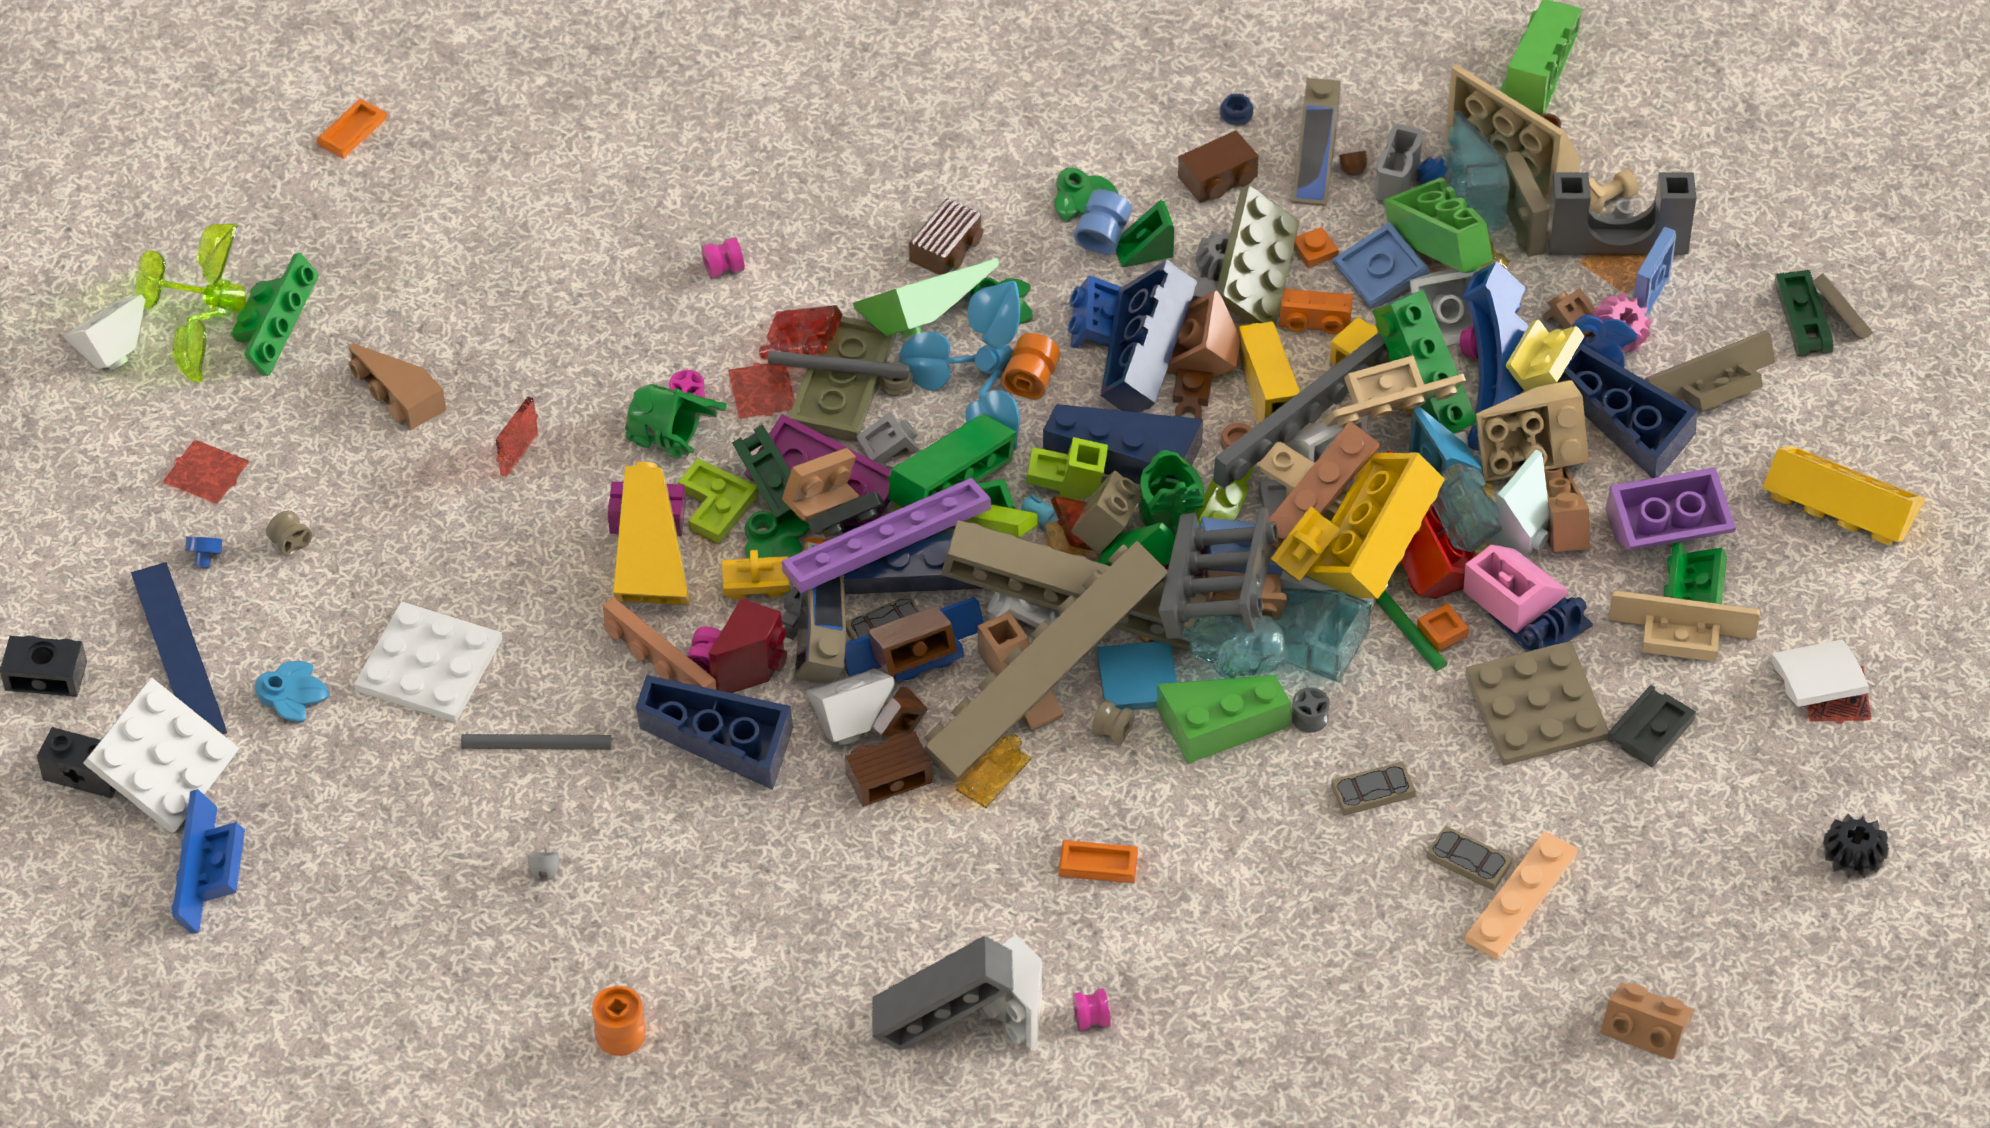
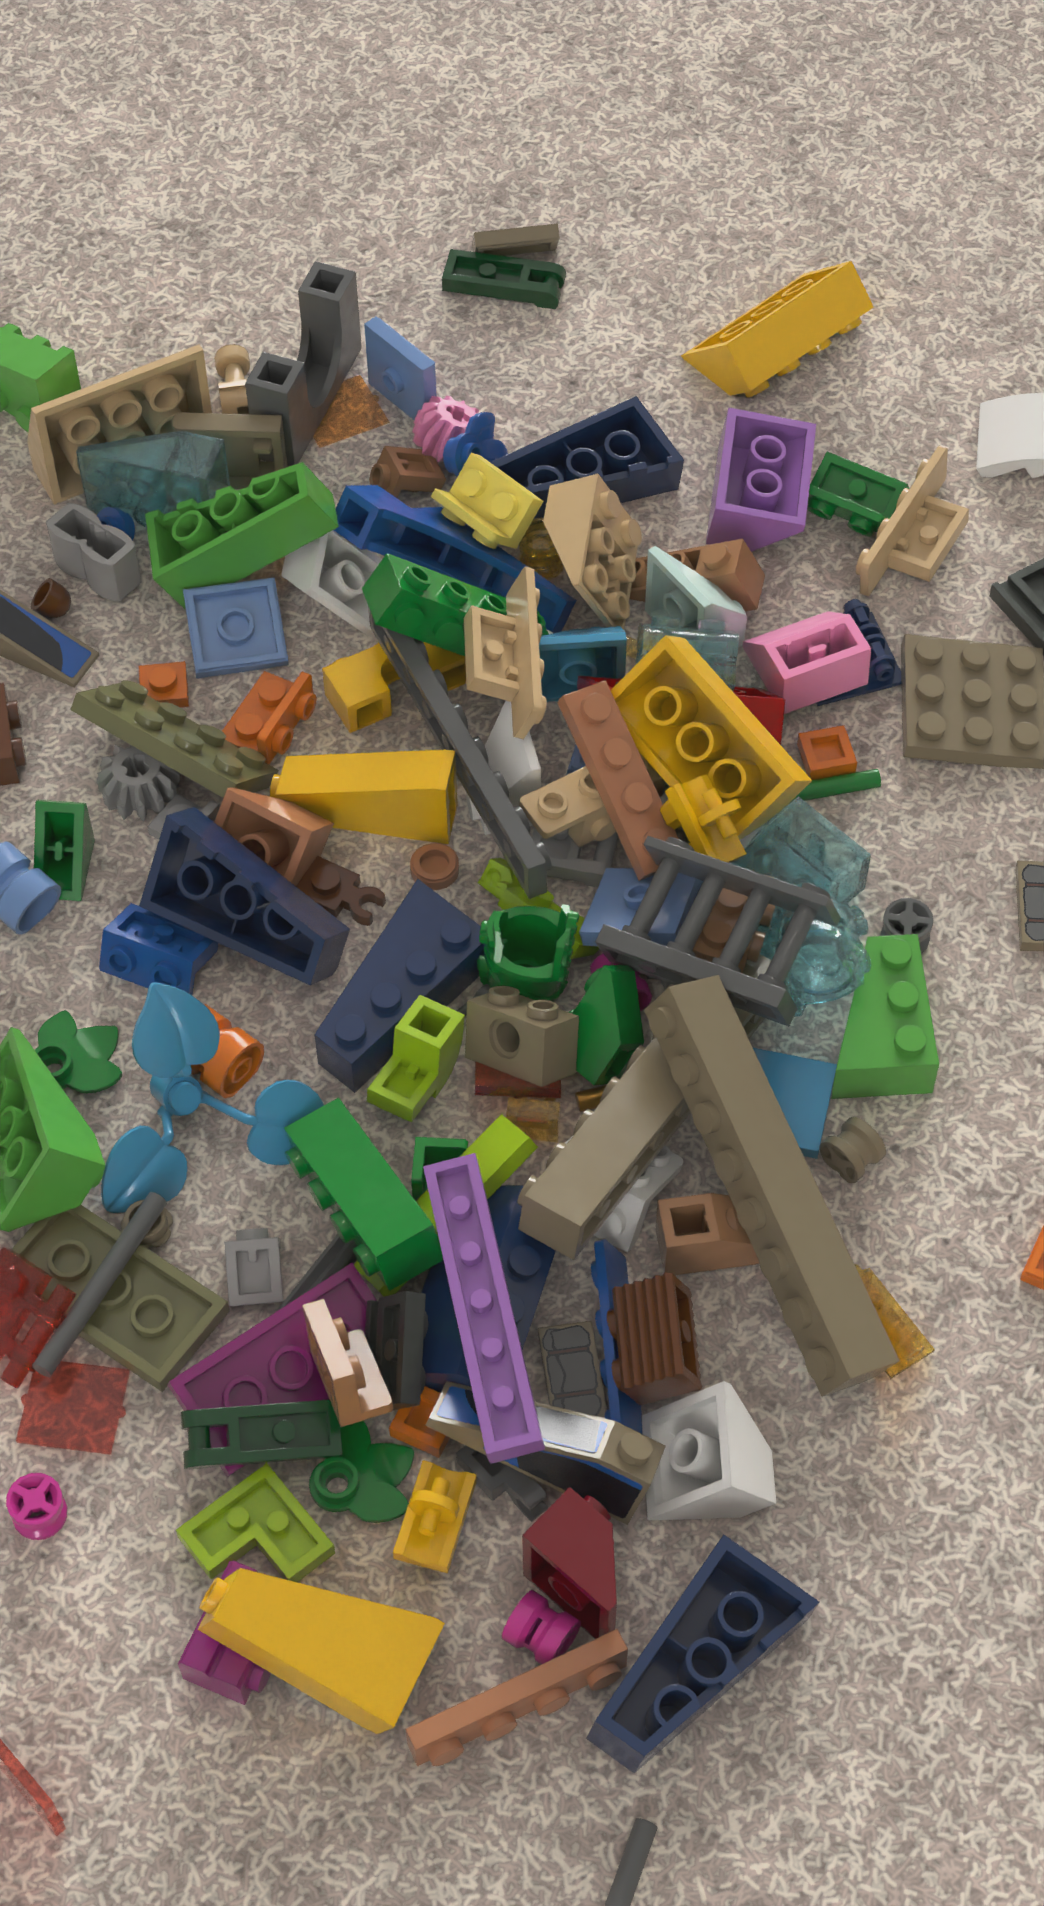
camera: 70 degrees left, 5 degrees up
green helmet [625,384,727,459] -> none
reddish brown brick [845,732,932,807] -> none
reddish brown bracket [872,687,928,736] -> none
medium azure pin [1020,494,1068,534] -> none
dark tan bracket [1645,331,1775,411] -> none

